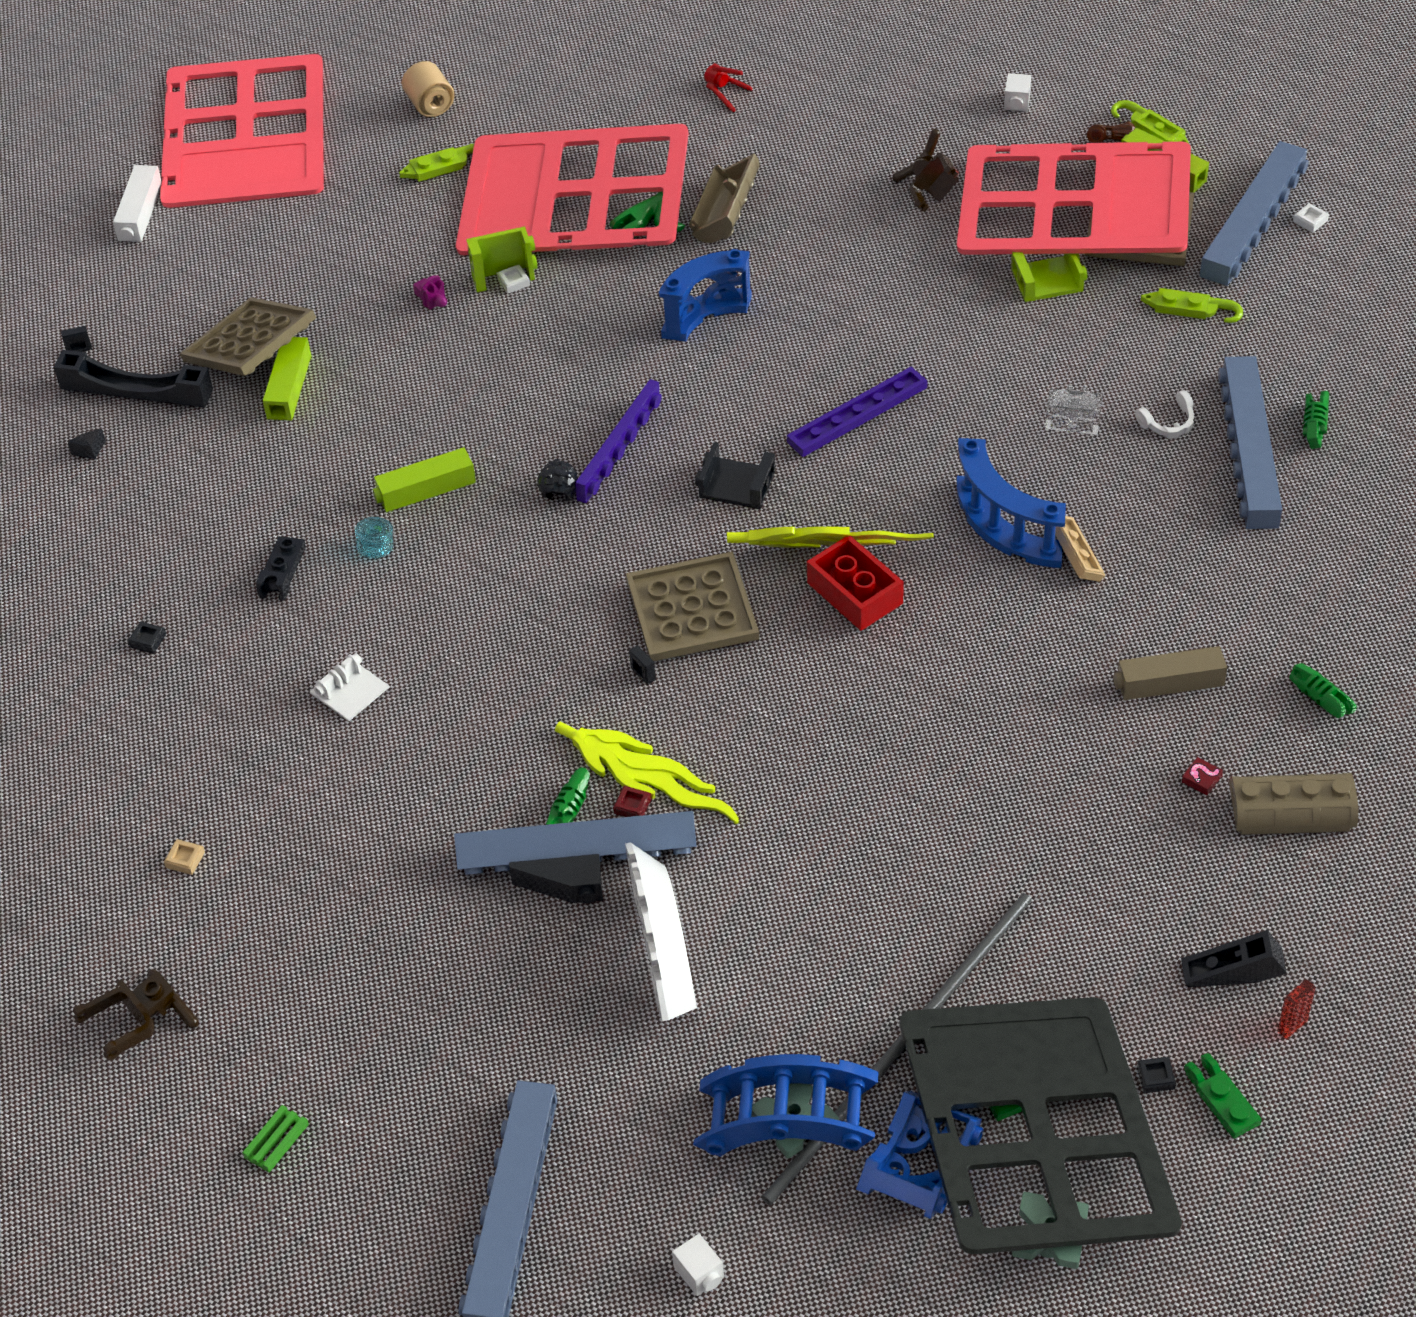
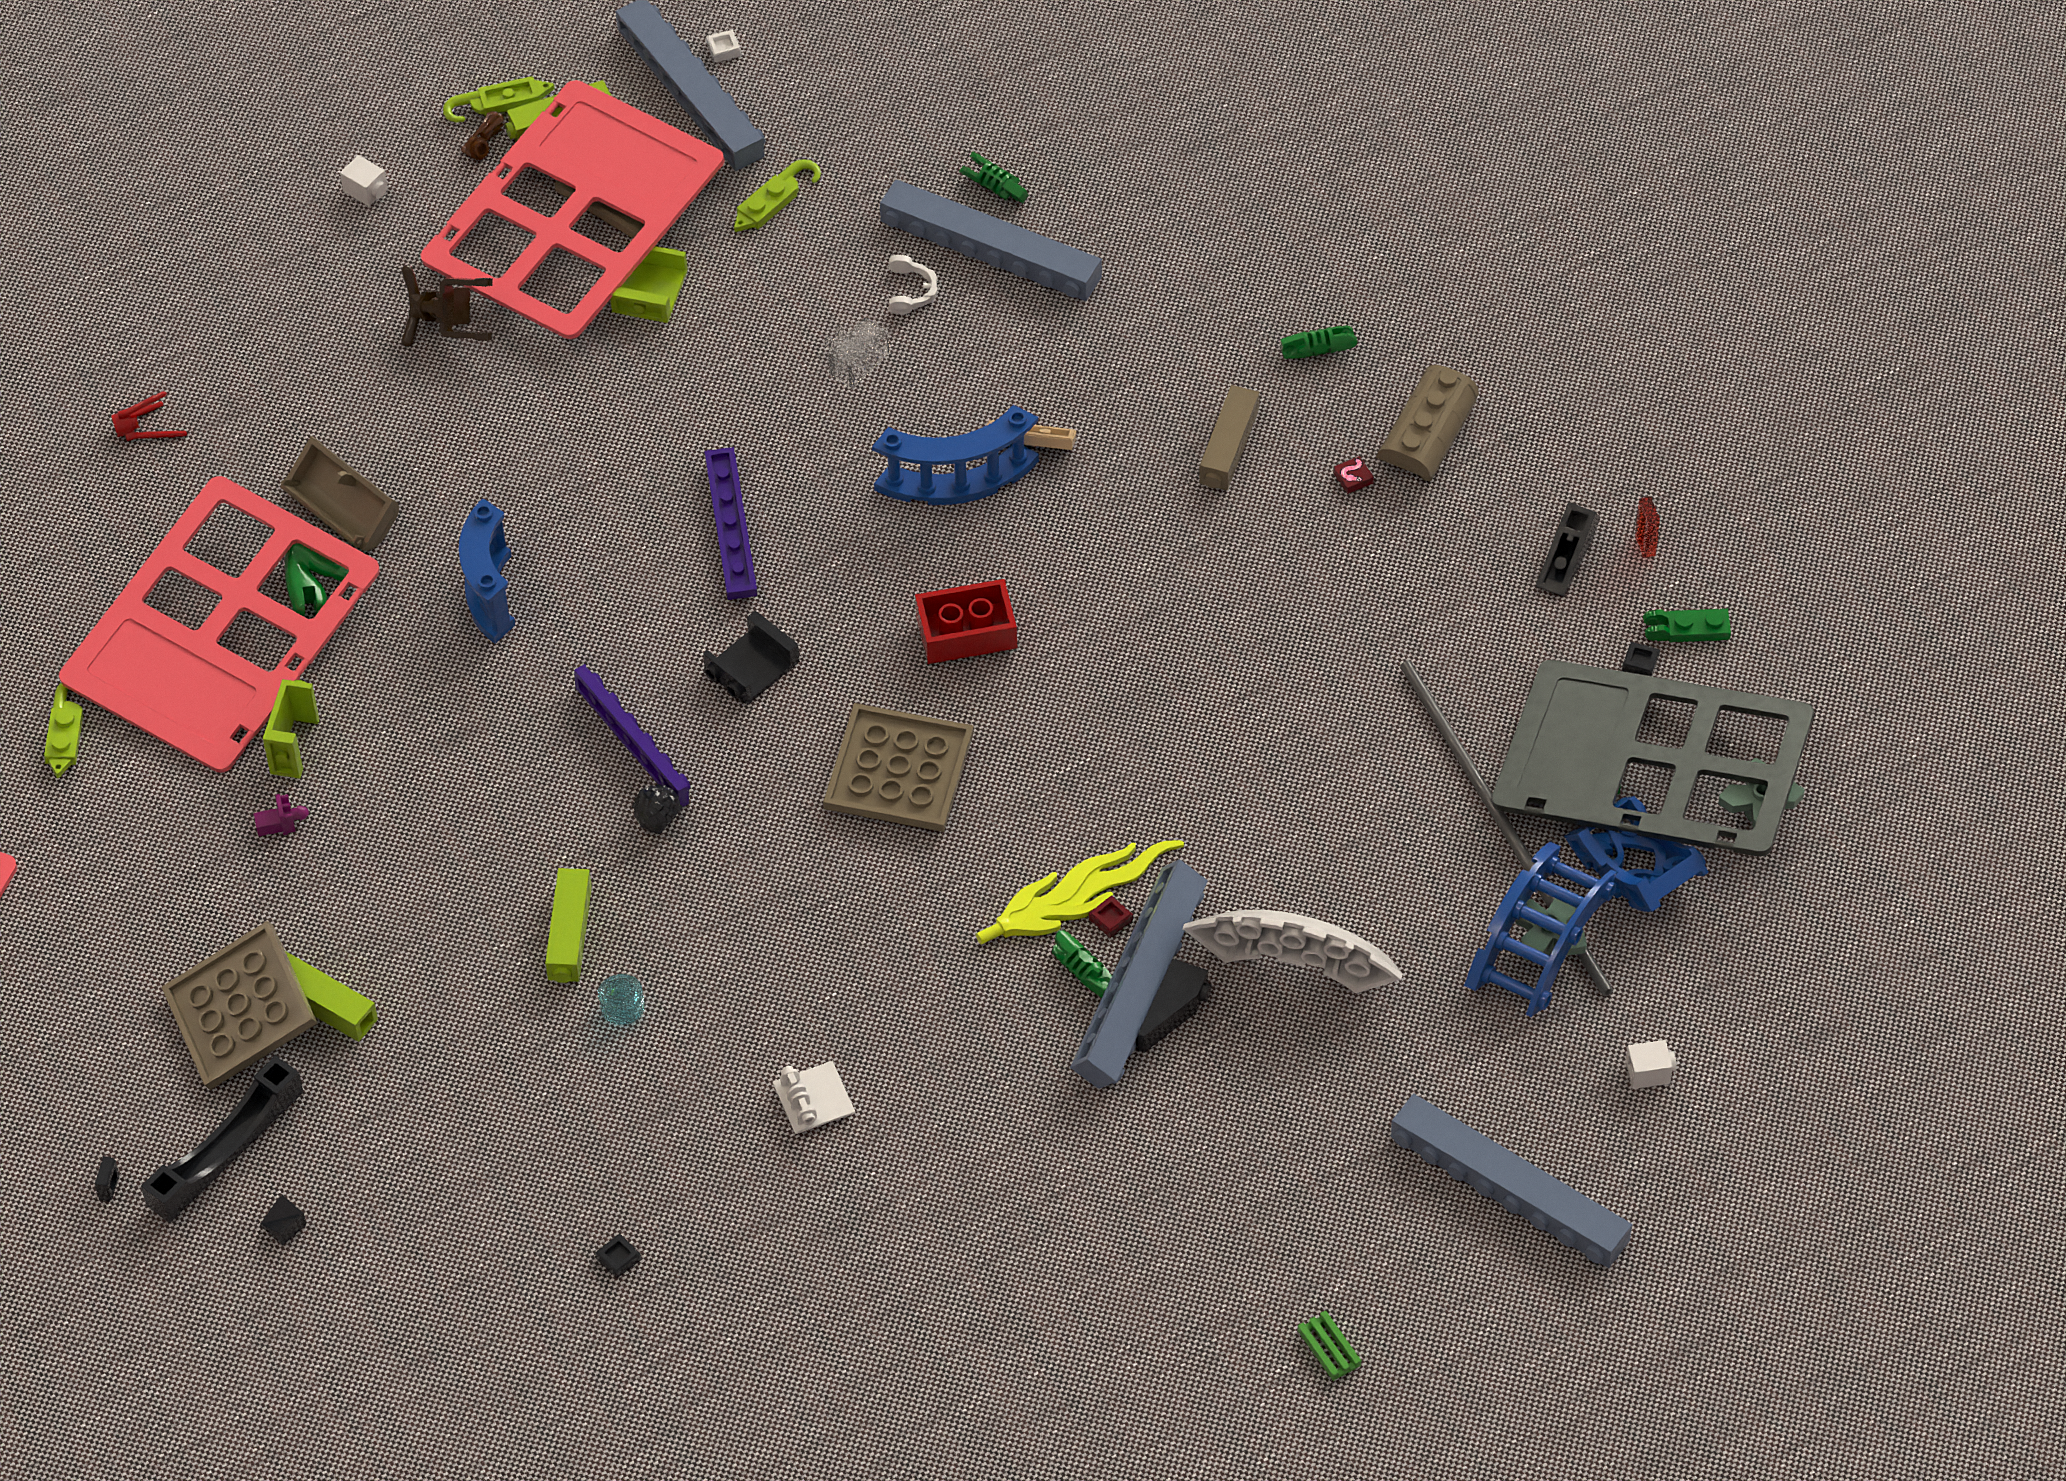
camera: 65 degrees left, 5 degrees up
dark brown piece [72,969,199,1061] -> none
tan tile [164,839,205,875] -> none
black plate [256,536,306,601] -> none
white tile [497,265,530,294] -> none
black tile [629,645,656,684] -> none
neon yellow piece [727,527,934,548] -> none

